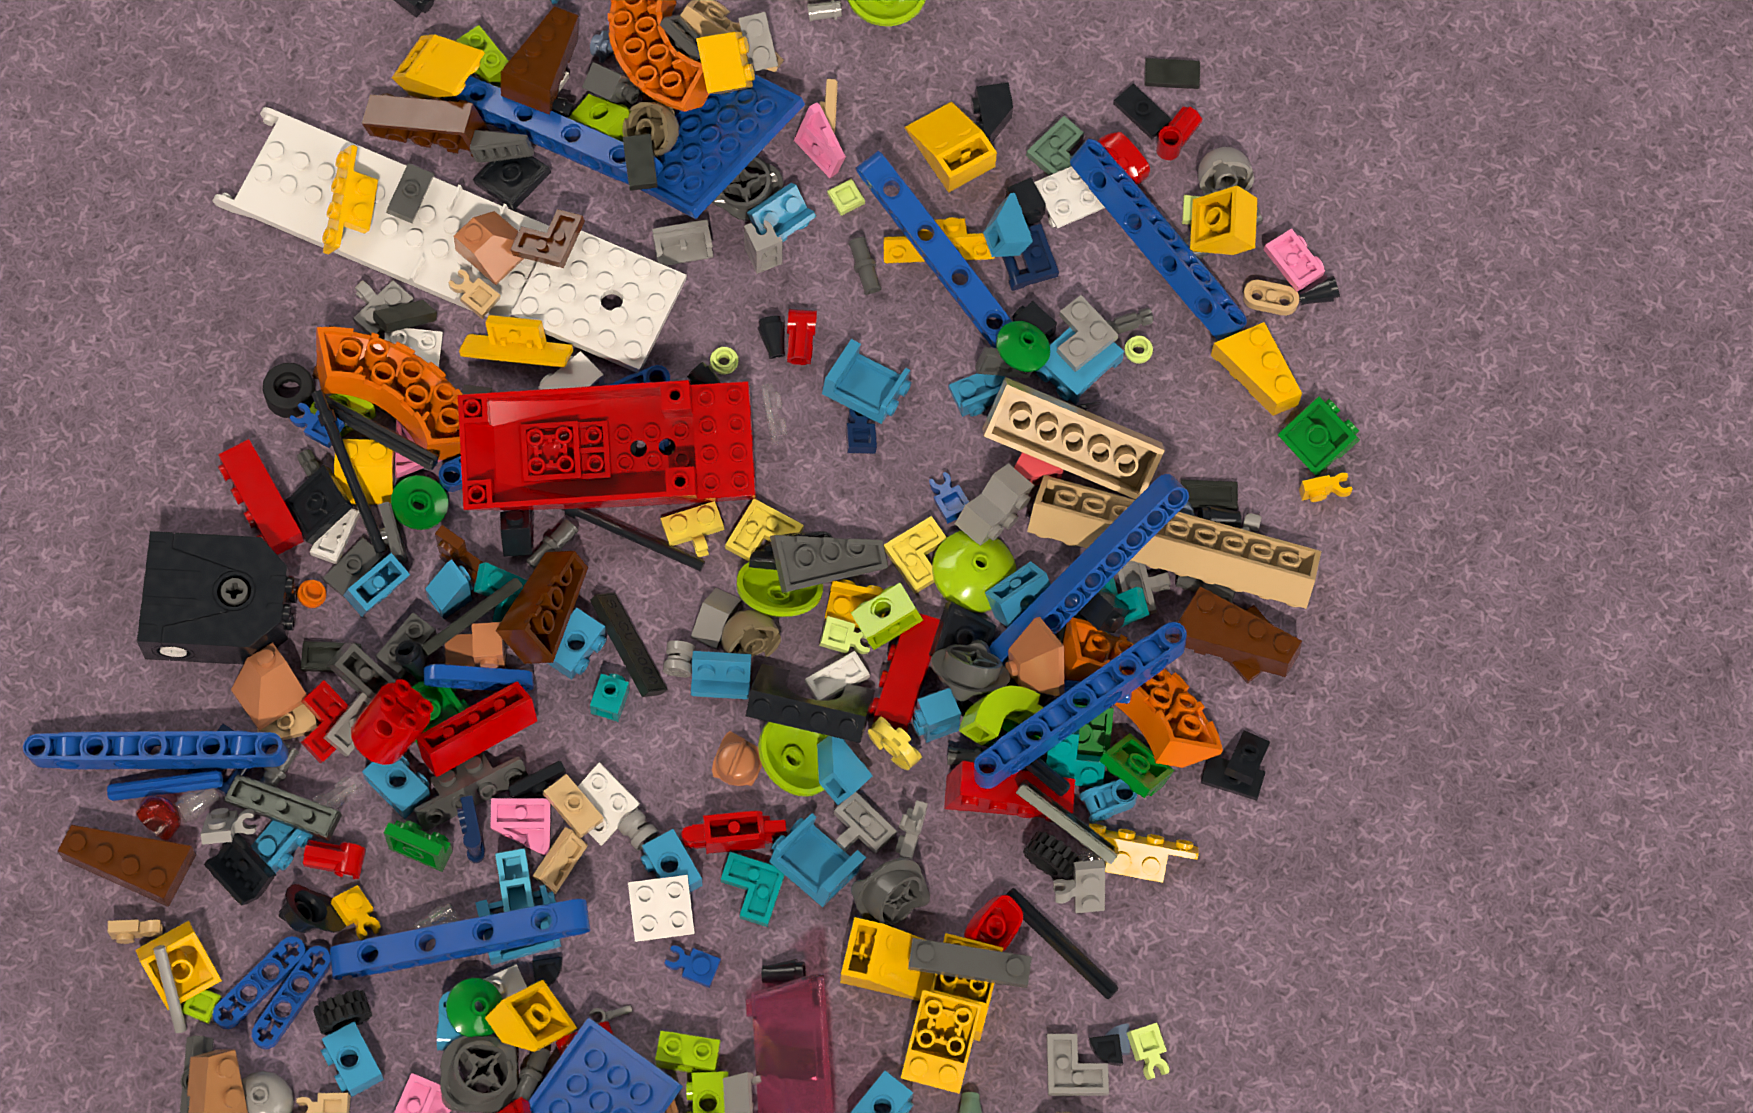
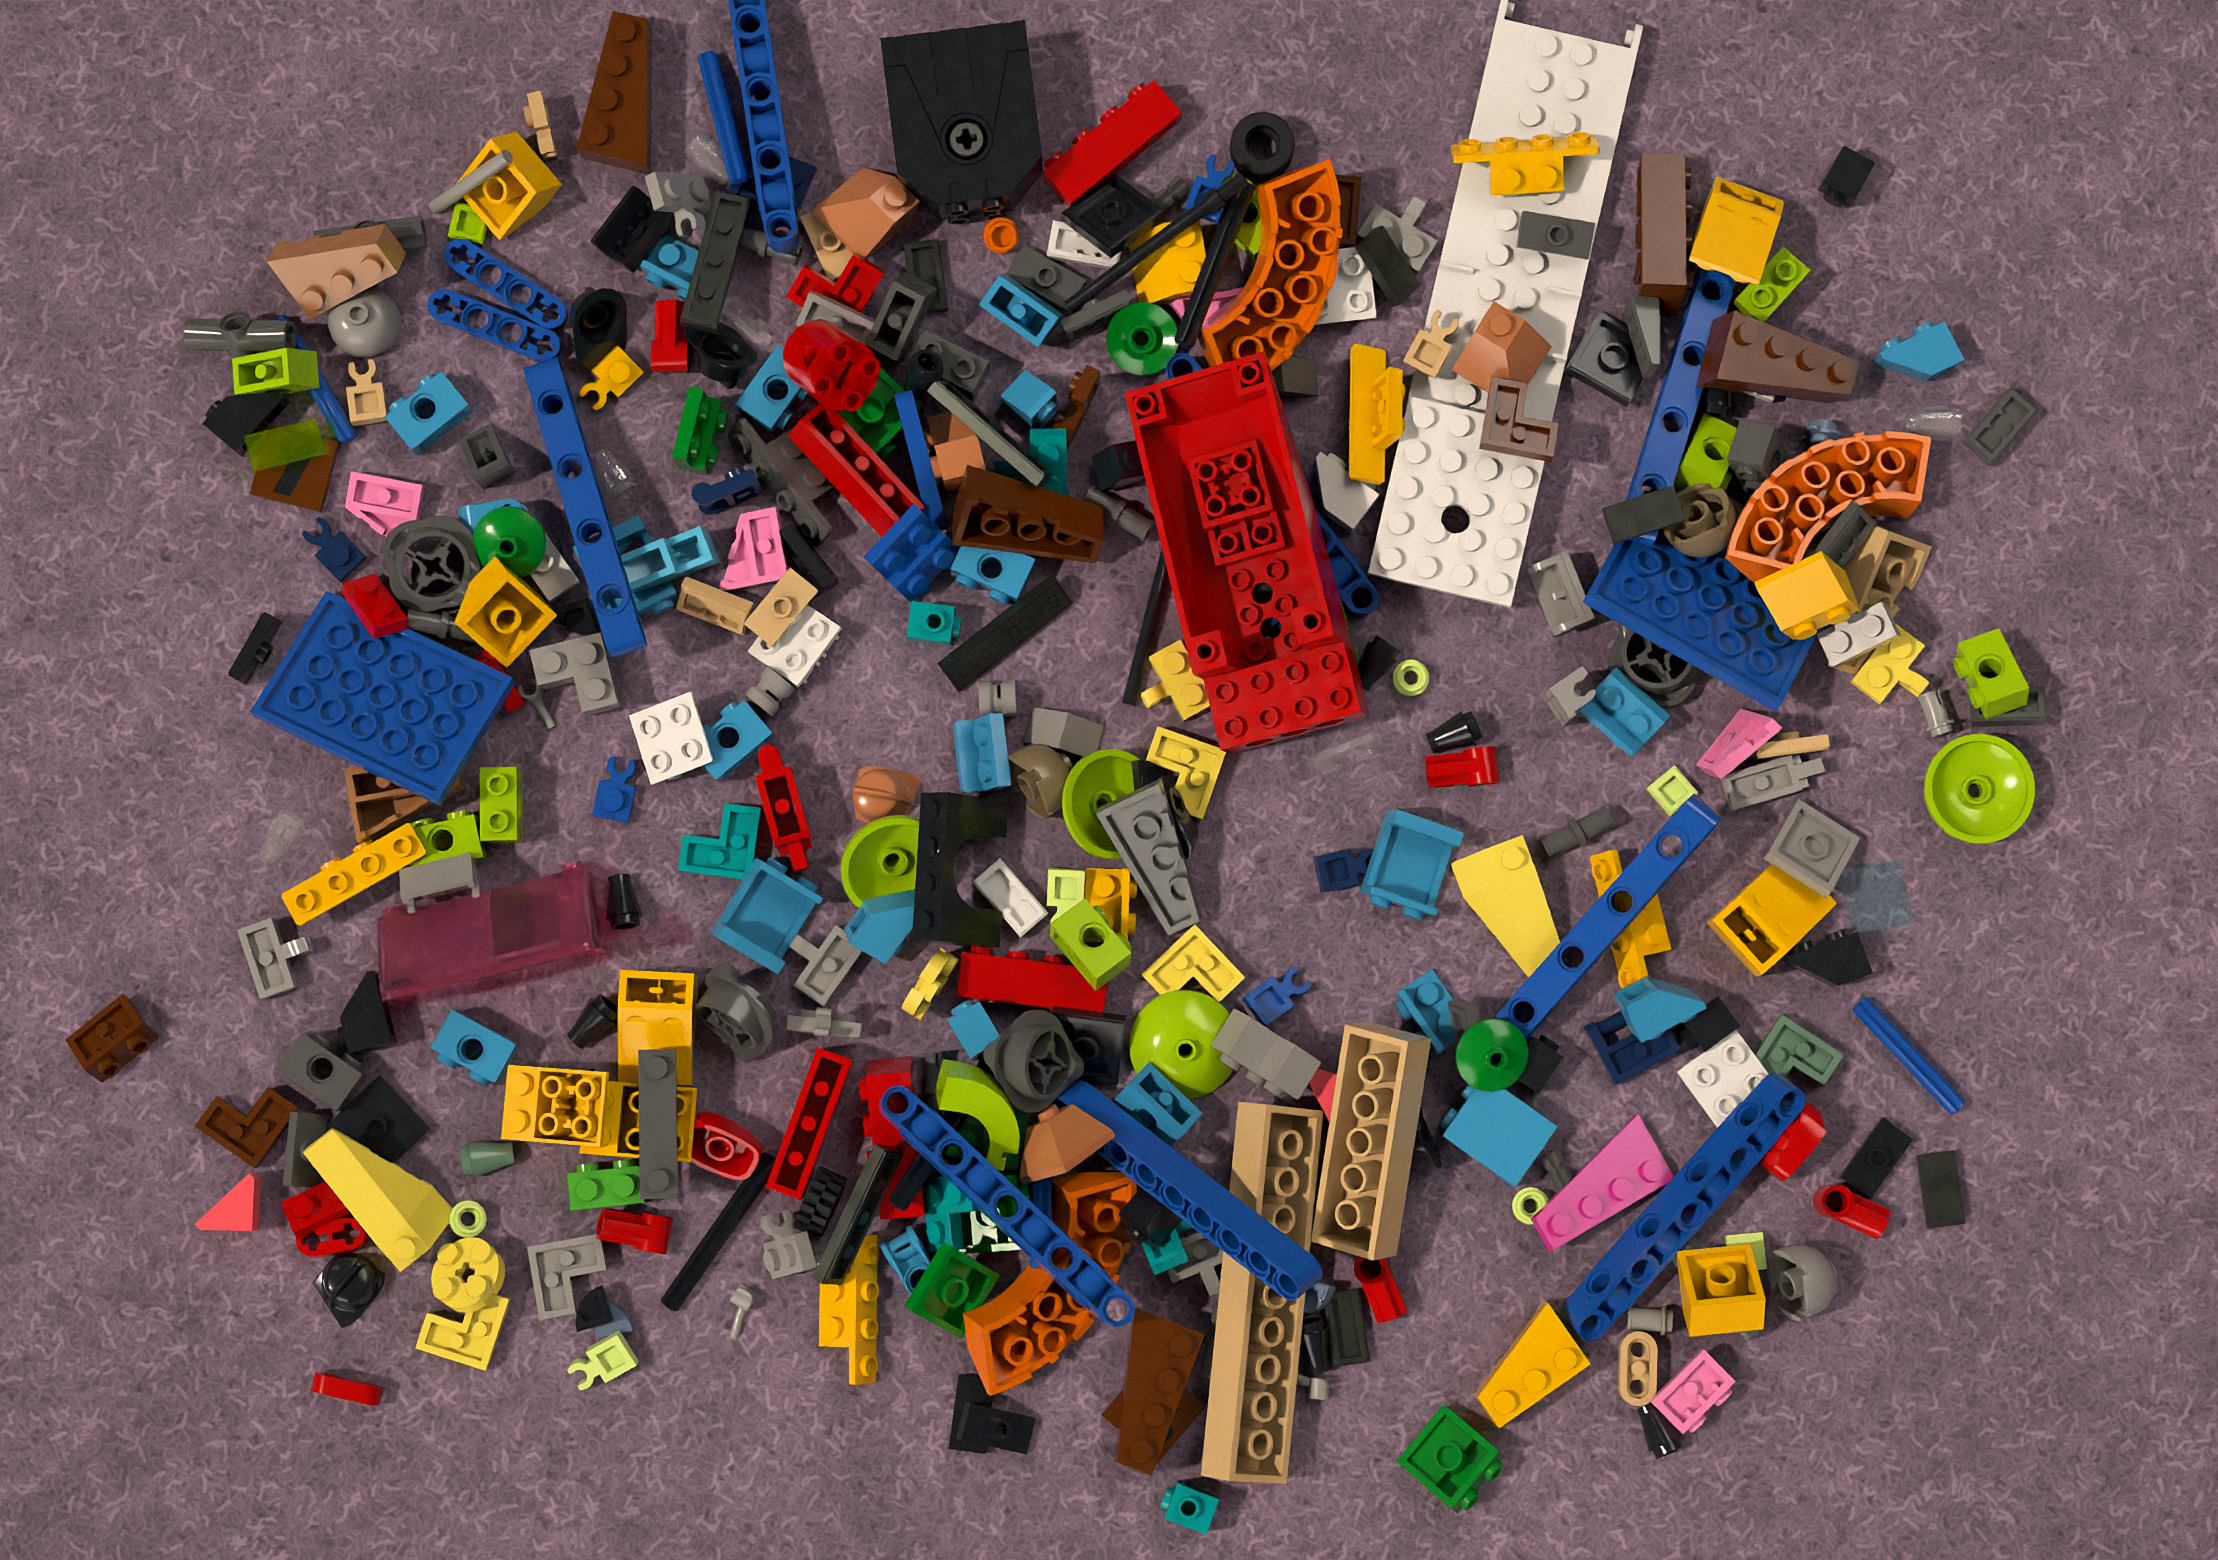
camera: 85 degrees right, 15 degrees up
clear red hair [136,796,181,840] -> none
black tyre [313,990,372,1035] -> none
light grey plate [1057,295,1118,372] -> none
yellow plate [1299,473,1353,502] -> none
none -> dark grey slope [458,423,516,489]
none -> light grey brick [529,632,622,716]
none -> black cone [567,994,618,1049]
none -> bright green brick [567,1159,649,1211]
none -> red piece [596,1208,674,1255]
none -> black piece [684,322,757,389]
none -> light grey hand [729,1284,755,1339]
none -> red brick [765,1047,854,1200]
none -> blue plate [863,504,959,603]
none -> teal brick [1160,1481,1219,1534]
none -> red piece [1354,1256,1408,1323]
none -> light yellow wedge [1450,835,1567,978]
none -> dark pink wing [1531,1114,1674,1251]
none -> light grey pin [1627,1306,1673,1336]
none -> light grey hinge [1720,755,1825,812]
none -> light grey plate [1763,799,1860,898]
none -> clear light blue piece [1839,859,1913,934]
none -> light yellow plate [1850,624,1929,704]
none -> blue axle [1852,997,1965,1114]

